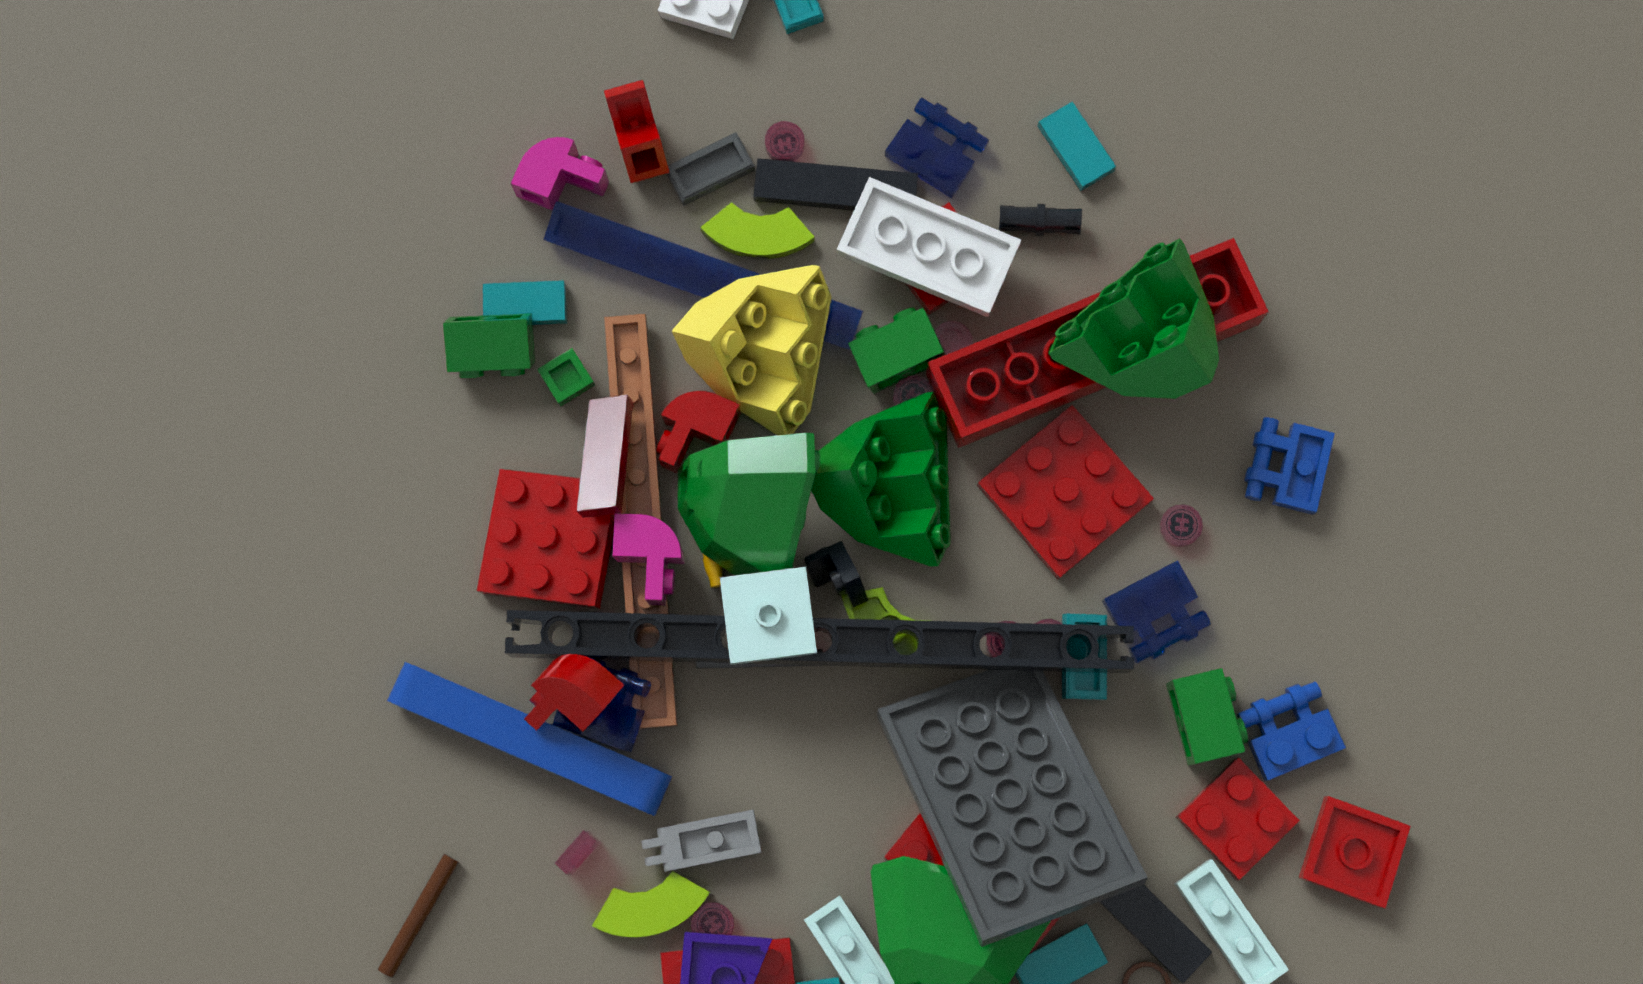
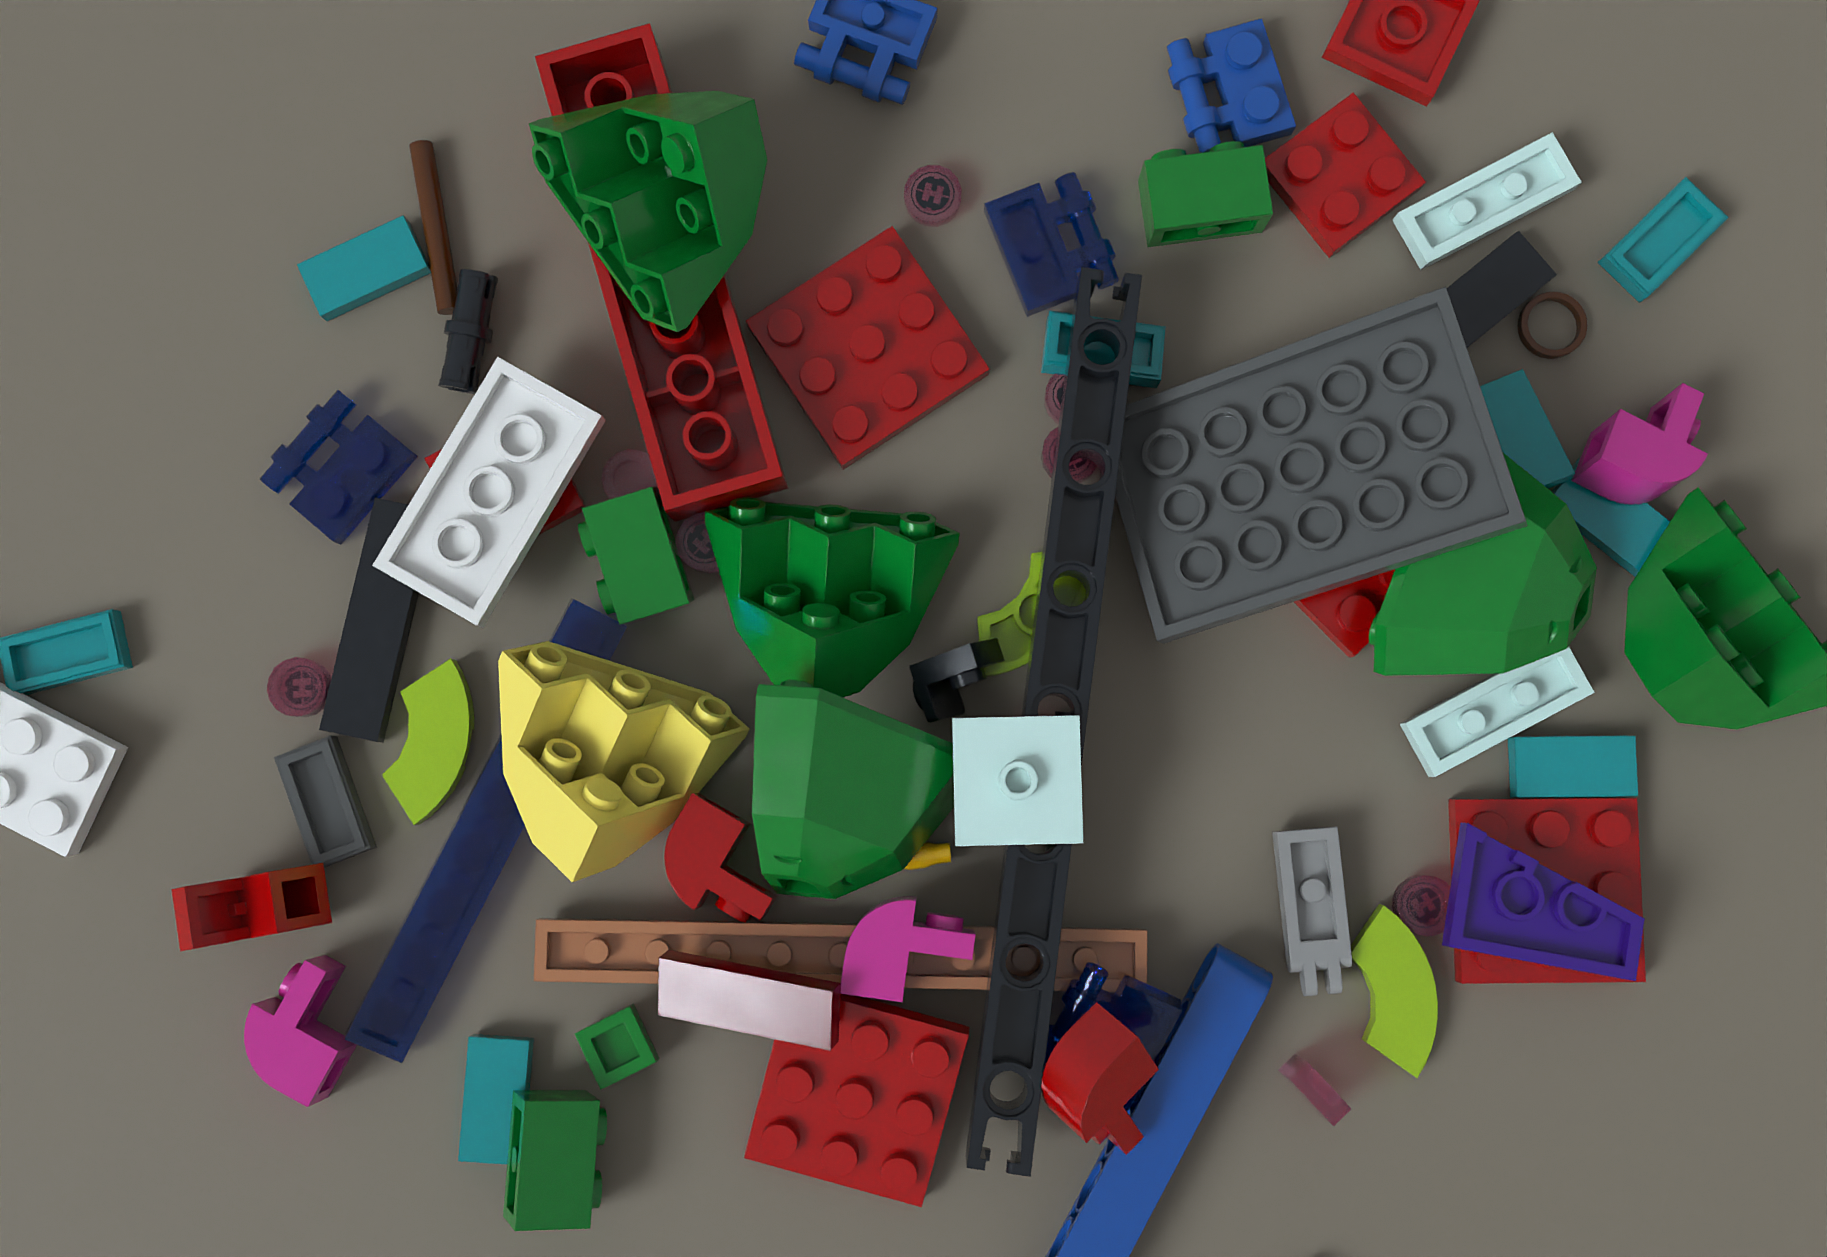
camera: 80 degrees left, 5 degrees up
none -> reddish brown bar [409,140,457,315]

